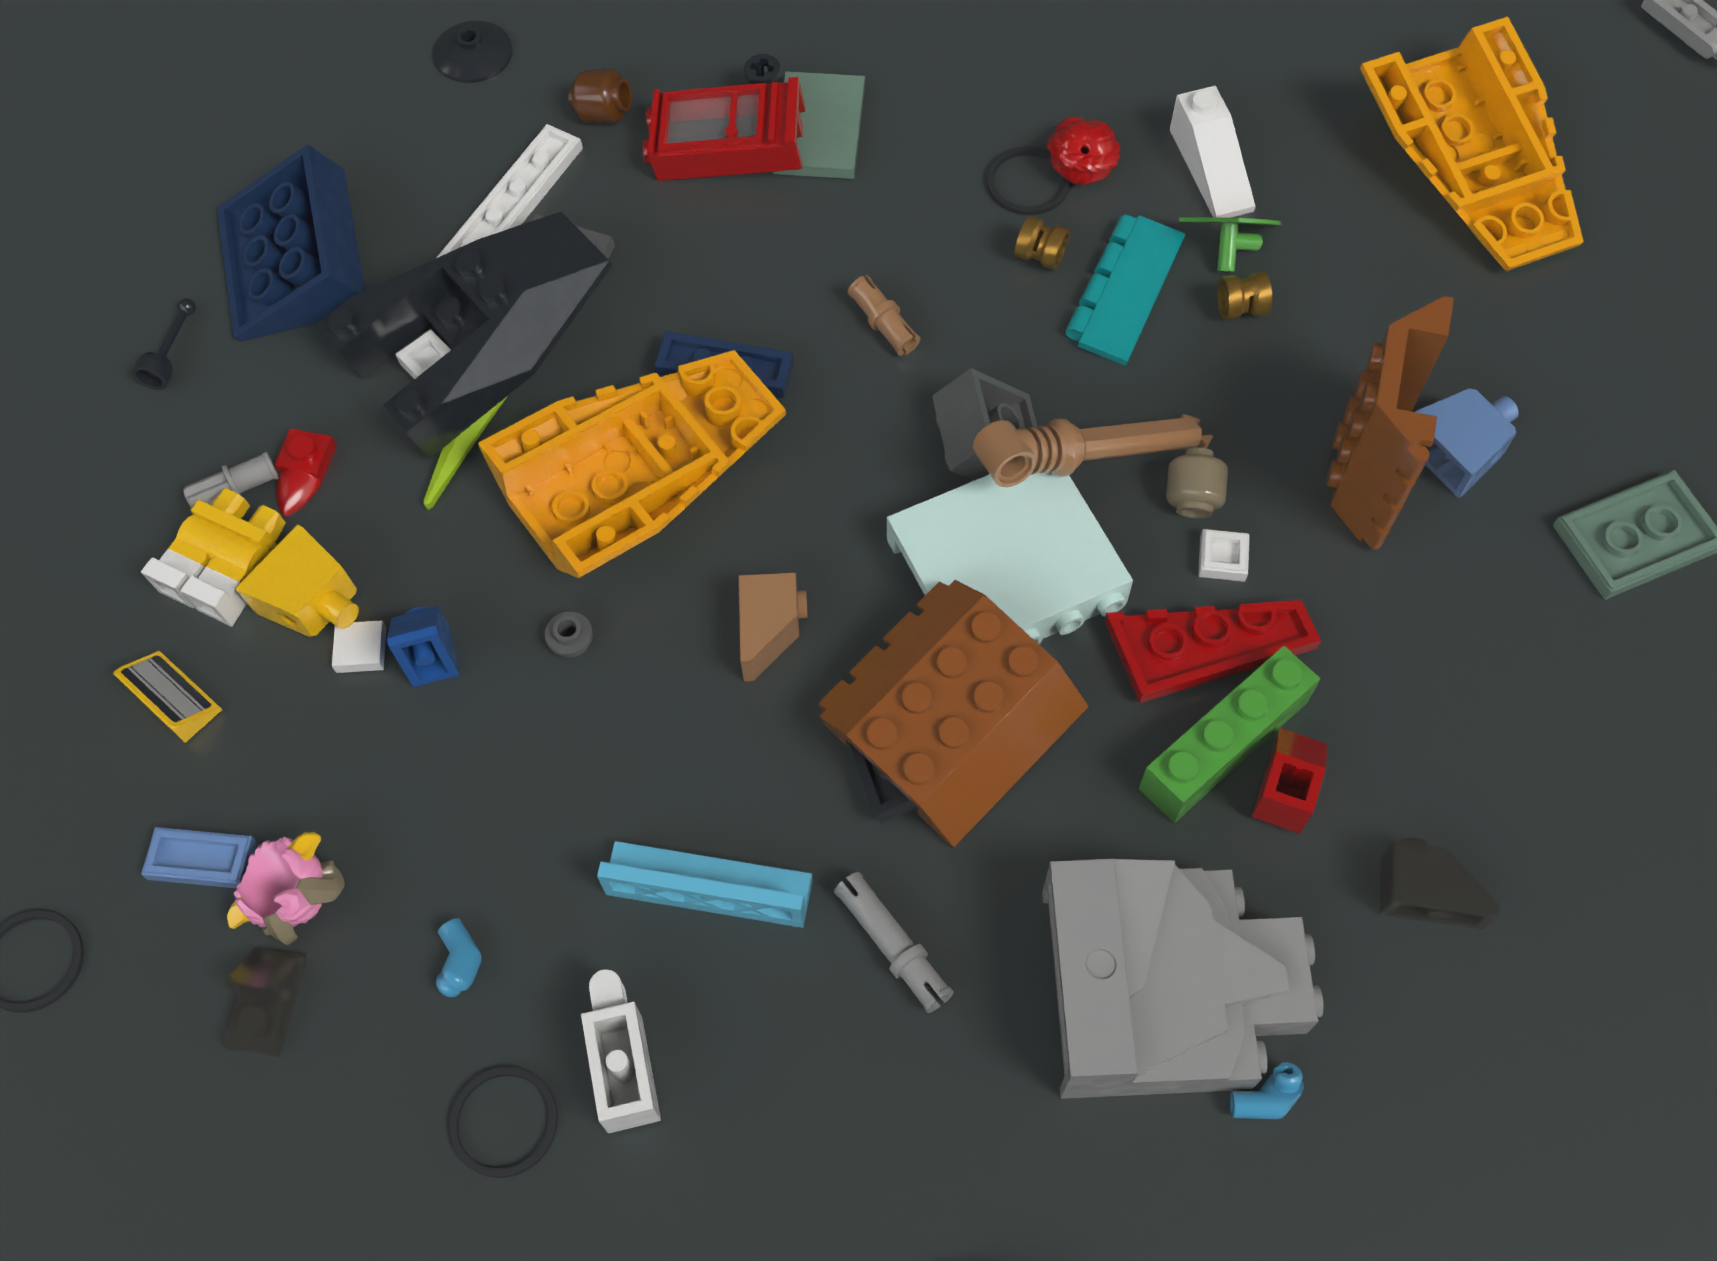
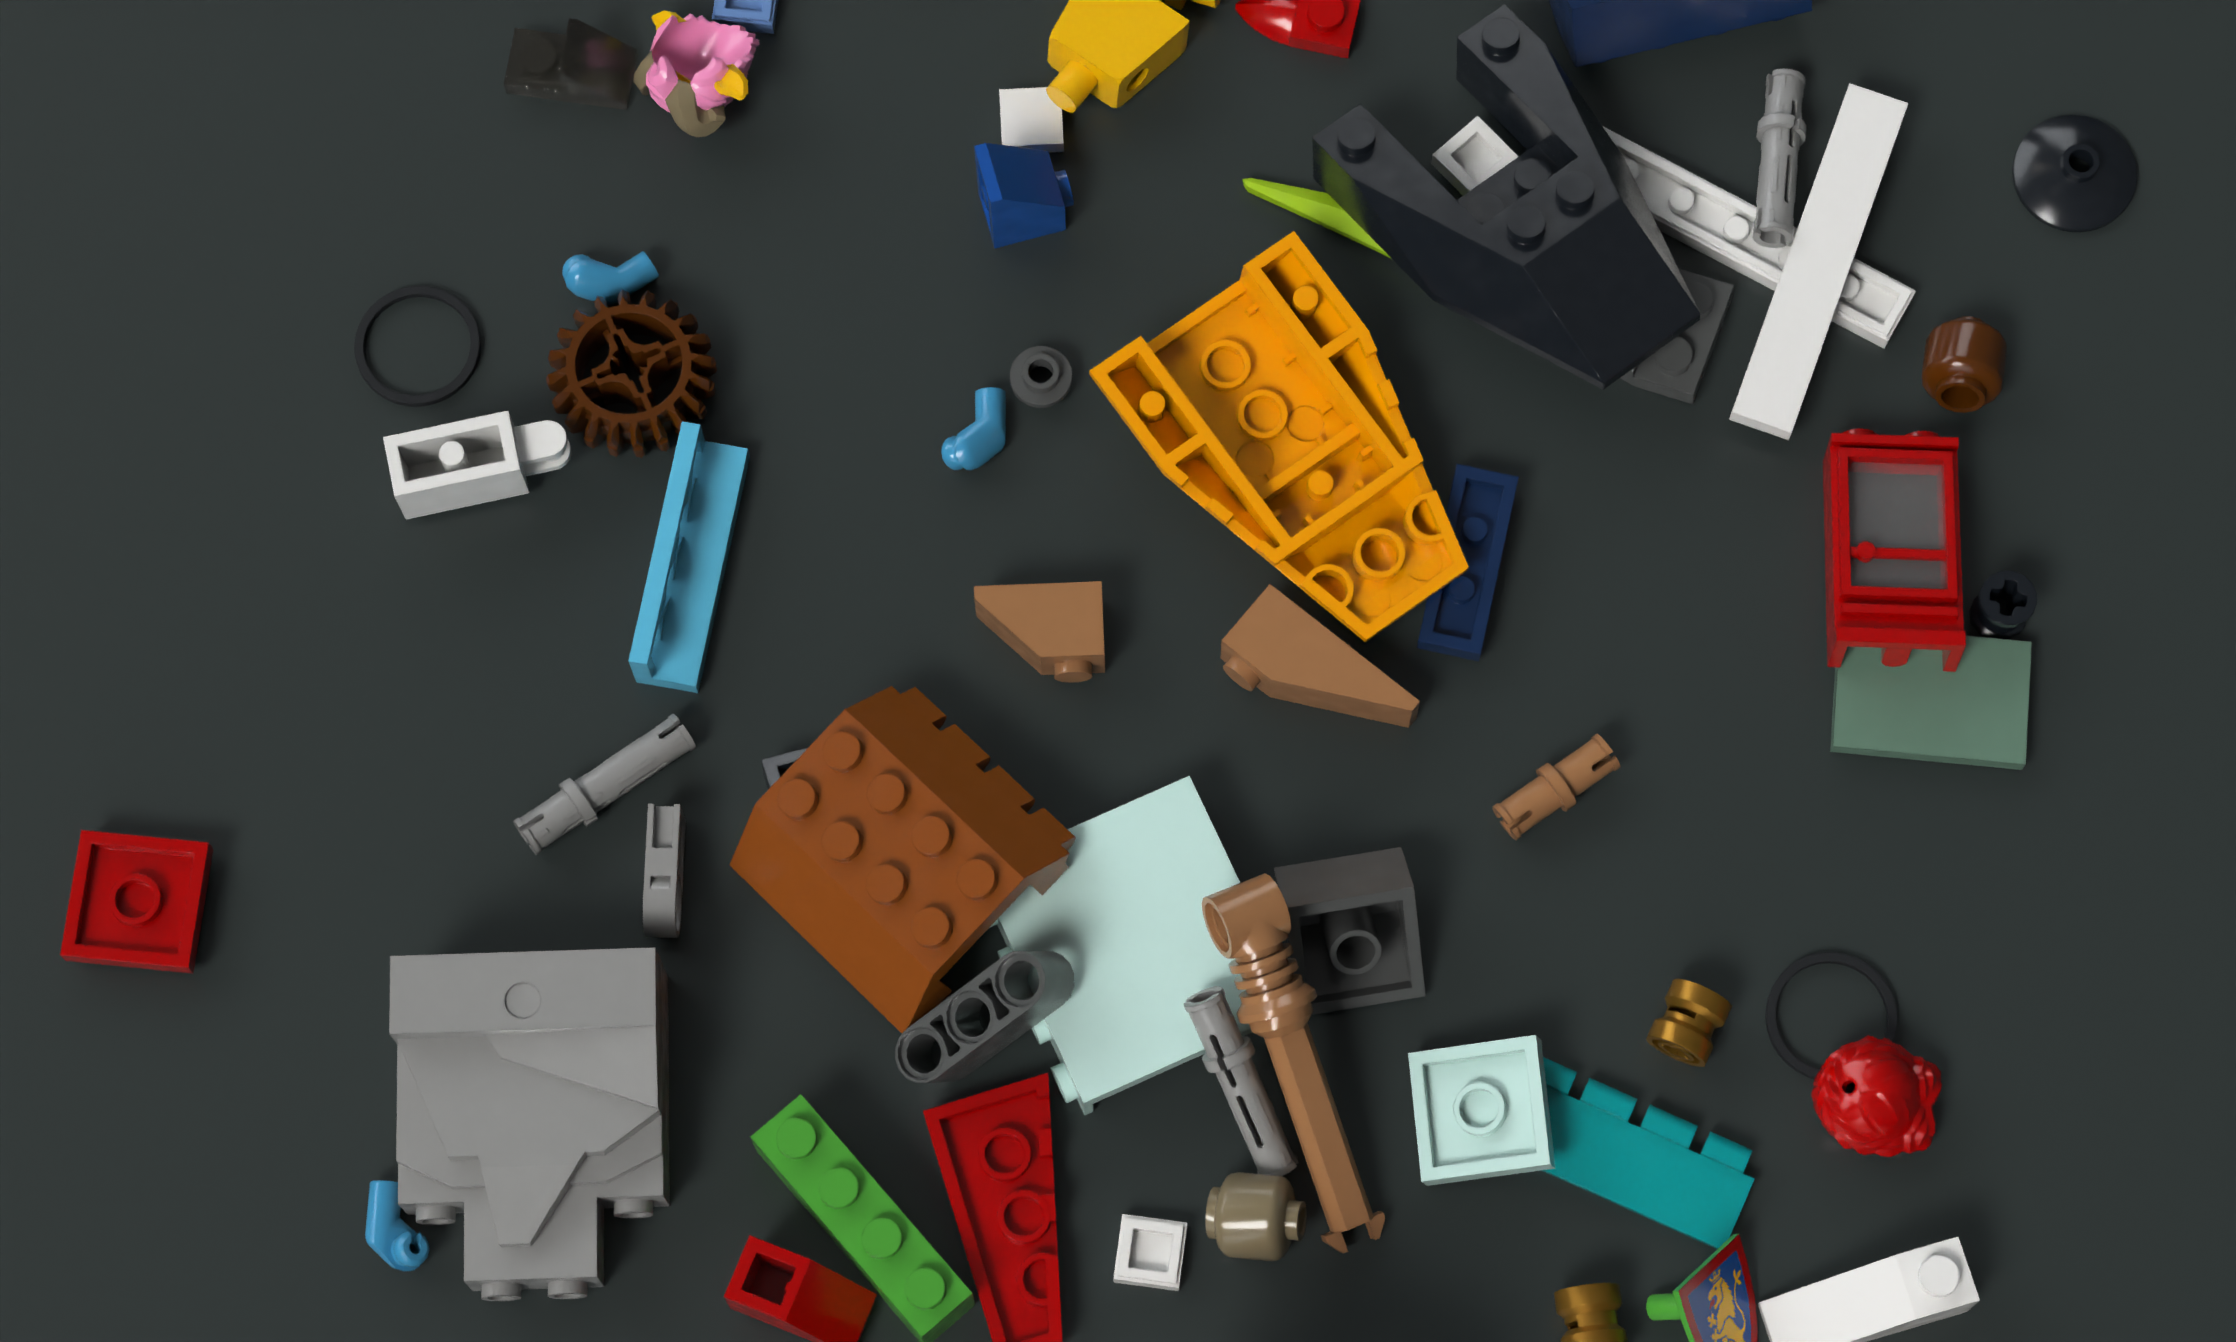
camera: 90 degrees right, 10 degrees up
none -> reddish brown gear [546,289,717,459]
none -> light grey piece [643,804,686,938]
none -> dark grey beam [895,951,1074,1083]
none -> dark azure arm [941,387,1006,471]
none -> light grey pin [1184,986,1299,1176]
none -> medium nougat slope [1220,584,1420,728]
none -> light aqua plate [1408,1035,1556,1186]
none -> white tile [1729,83,1908,440]
none -> light grey pin [1752,68,1807,248]

